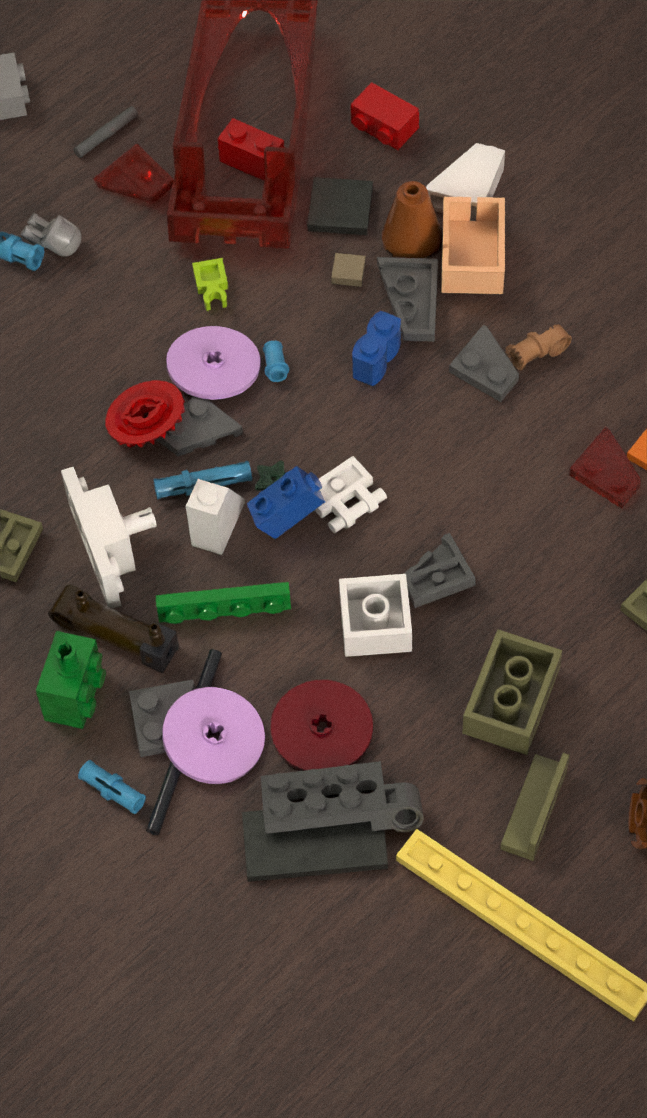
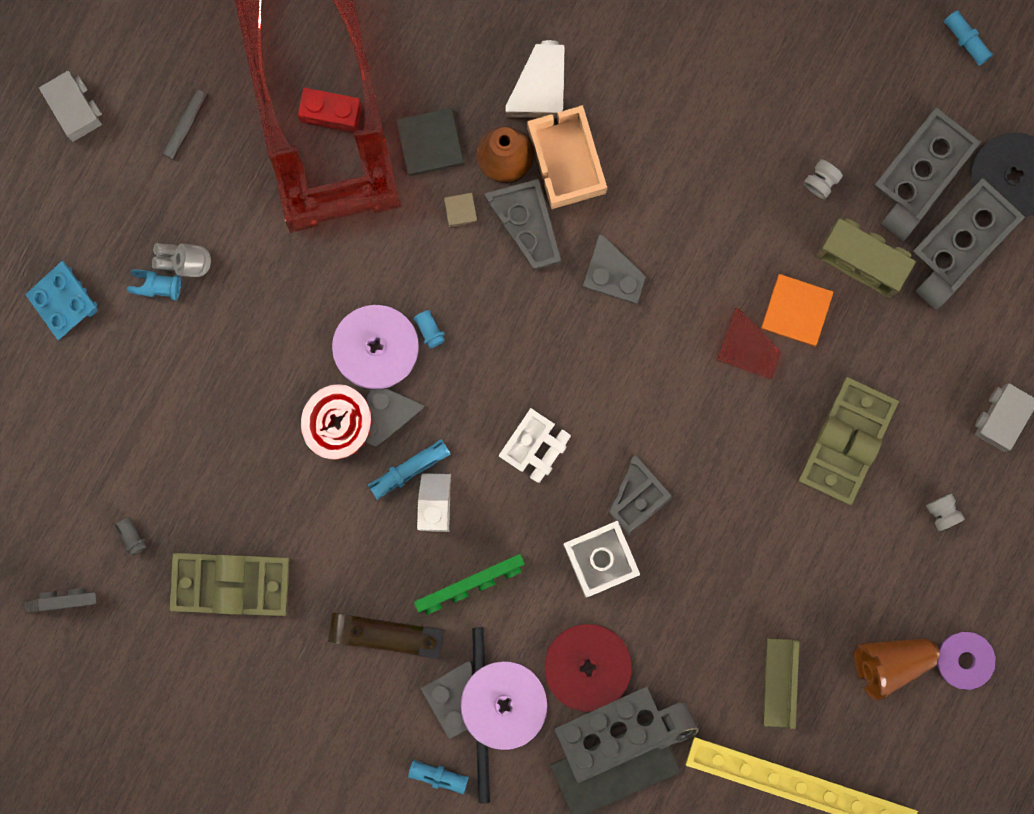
camera: 20 degrees left, 25 degrees up
green brick [36,631,106,729] -> none
white brick [61,467,157,608] -> none
clear red wing [93,144,176,204] -> none
lime plate [192,258,228,311] -> none
blue brick [247,466,325,539] -> none
clear green plate [255,460,286,491] -> none
red brick [351,82,419,150] -> none
blue brick [352,311,401,386] -> none
olive brick [462,629,562,755] -> none
medium nougat connector [505,324,572,371] -> none

